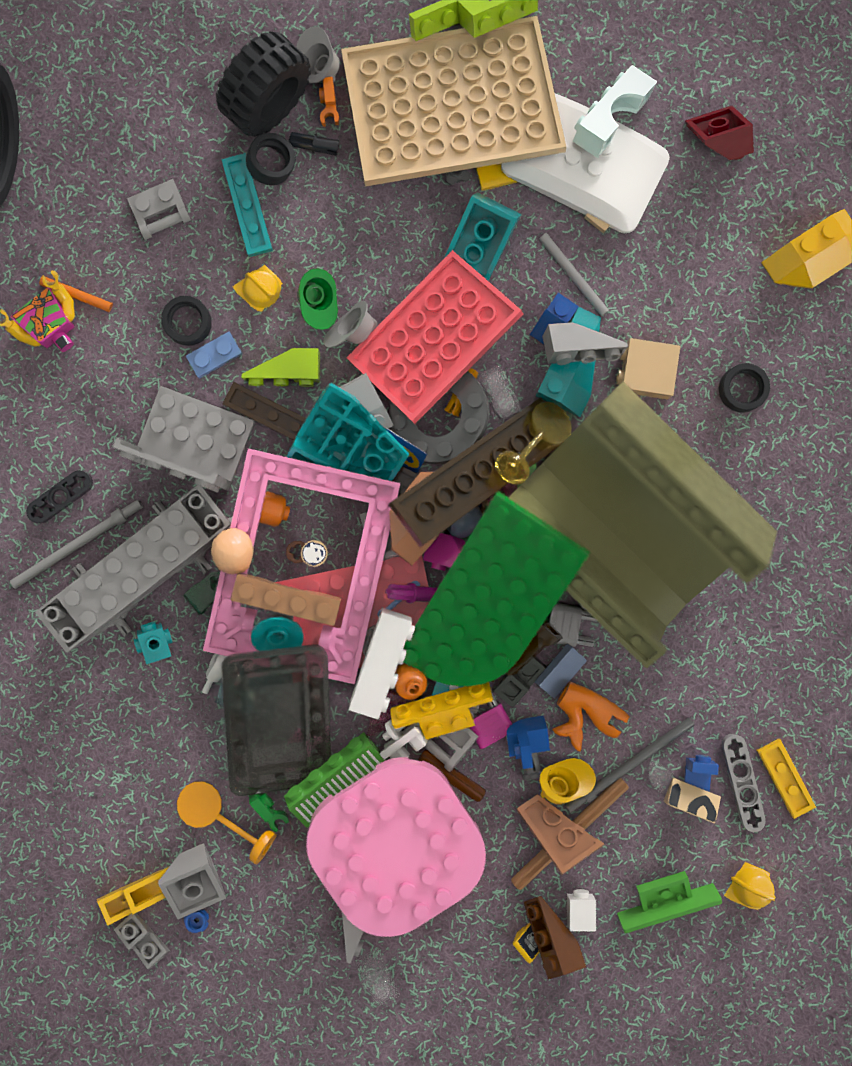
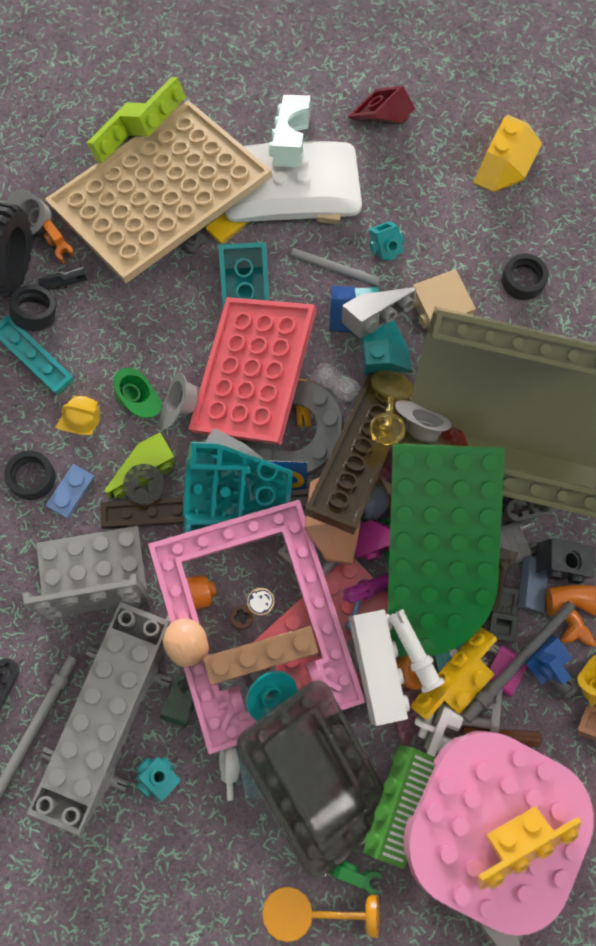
camera: 30 degrees left, 15 degrees down
none -> clear smoke gear [123,463,164,504]
none -> teal brick [368,221,405,261]
none -> white pin [388,609,444,693]
none -> light grey piece [395,400,451,444]
none -> clear red arm [441,426,468,446]
none -> dark grey bar [462,601,575,723]
none -> yellow bracket [478,806,582,890]
none -> black brick [536,538,595,584]

